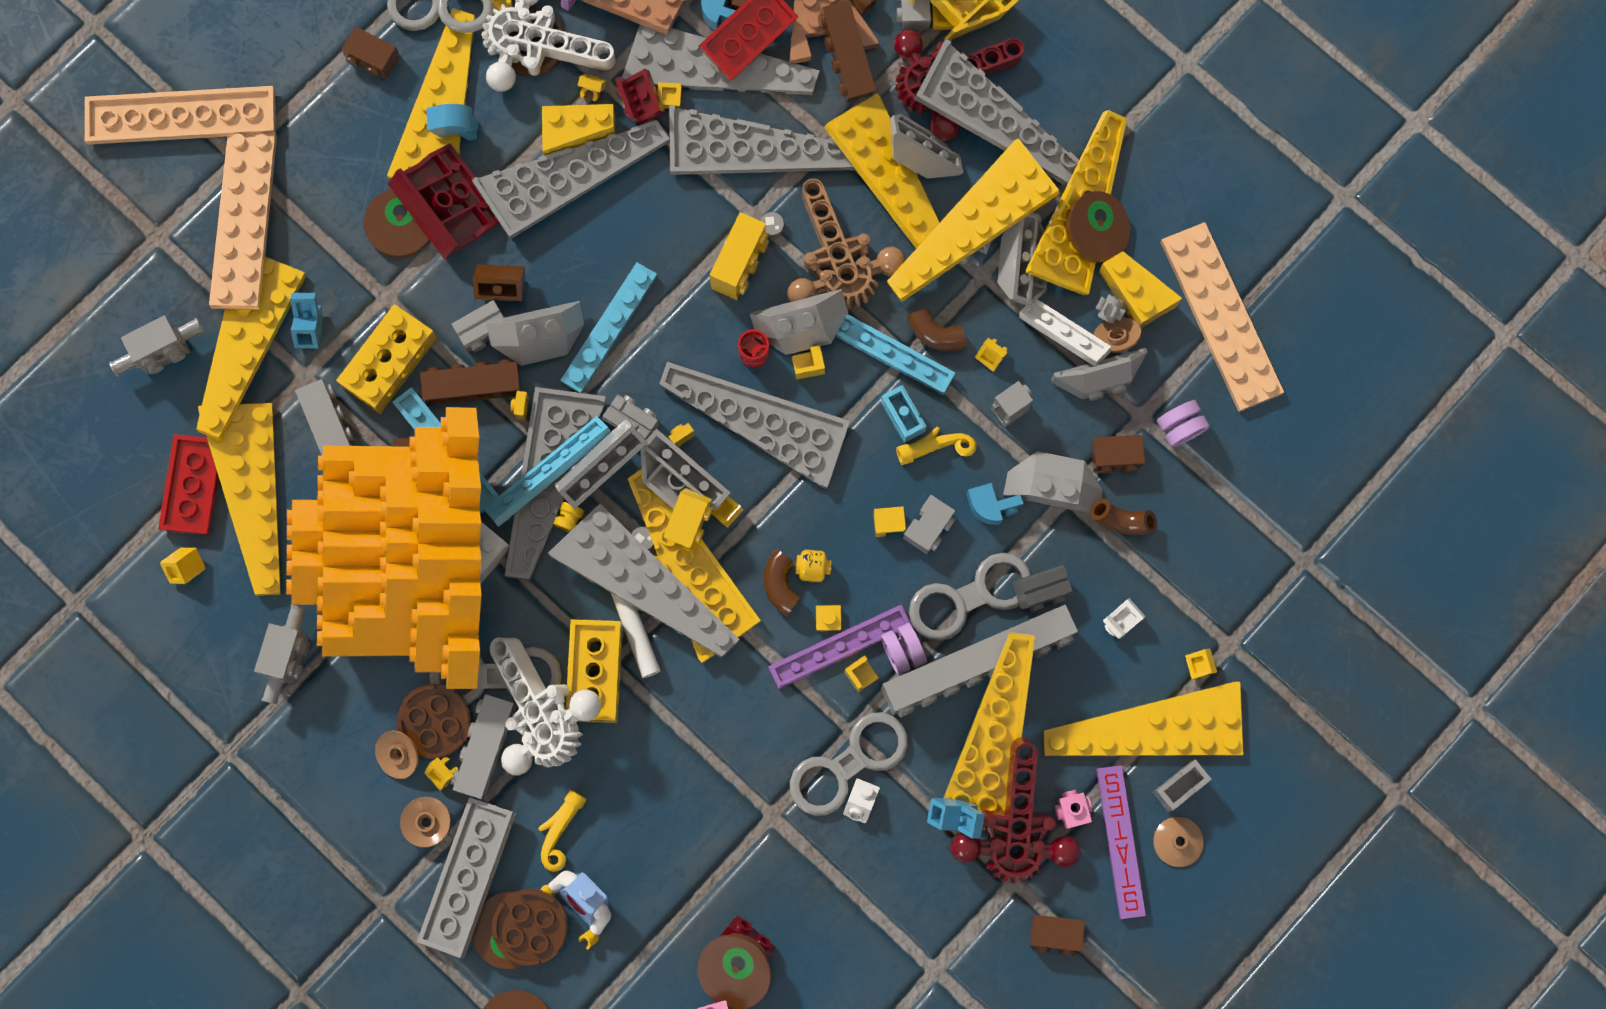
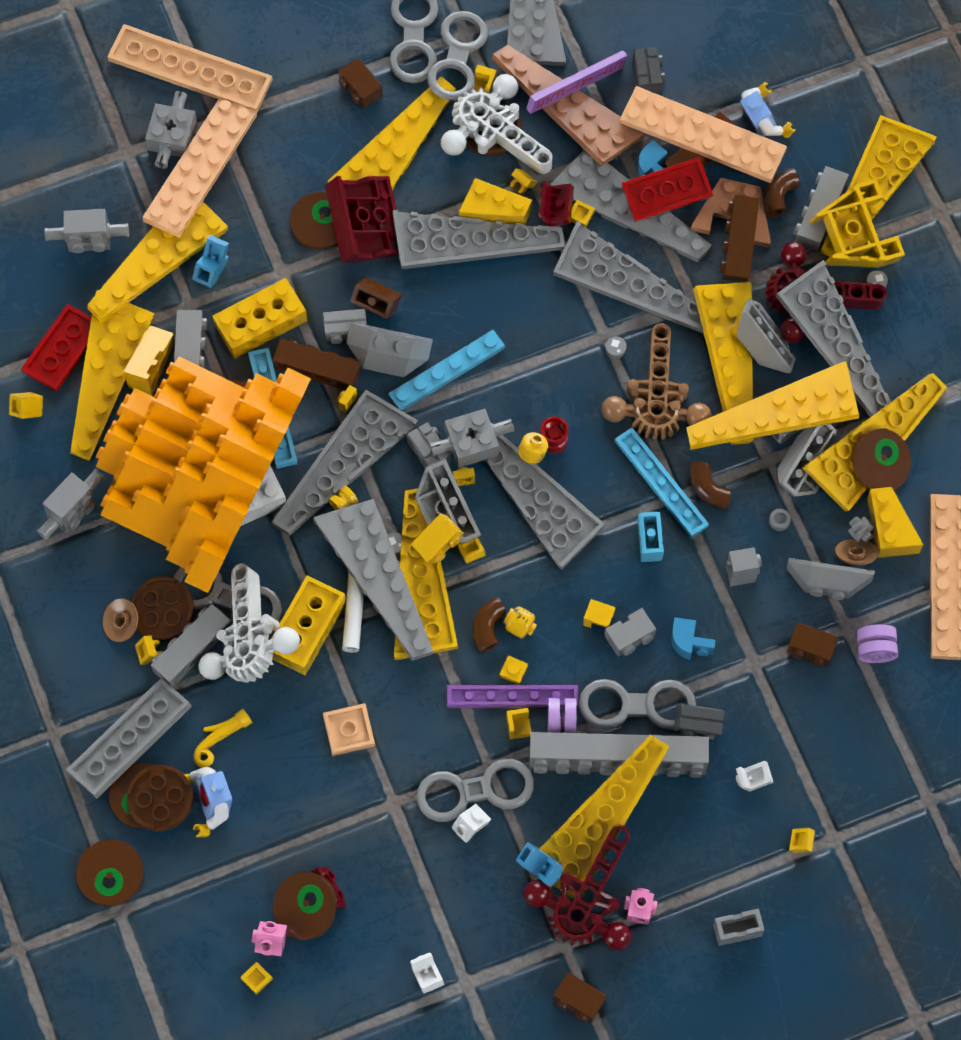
camera: 25 degrees right, 10 degrees down
medium nougat dish [400,797,451,847] -> none
dark azure brick [426,104,478,141] -> none
medium azure plate [484,416,611,527] -> none
light grey brick [554,418,648,509] -> none
yellow brick [709,212,769,300] -> none
light grey wedge [750,289,848,355] -> none
yellow panel [792,345,825,380] -> none
yellow plant [896,427,977,465] -> none
yellow tile [975,338,1007,372] -> none
light grey wedge [1003,451,1103,513] -> none
white plate [1019,299,1111,366] -> none
yellow wing [1043,682,1243,756] -> none
reddish brown cylinder [1090,499,1157,535] -> none
medium lavender tile [1096,765,1146,919] -> none
medium nougat dish [1153,817,1204,867] -> none
none -> yellow wedge [124,326,175,396]
none -> light grey brick [145,91,197,169]
none -> light nougat tile [323,703,375,756]
none -> white bracket [410,953,444,994]
none -> light grey brick [429,409,514,468]
none -> yellow head [518,432,548,464]
none -> light grey tile [769,509,791,531]
none -> light grey tile [866,271,888,288]

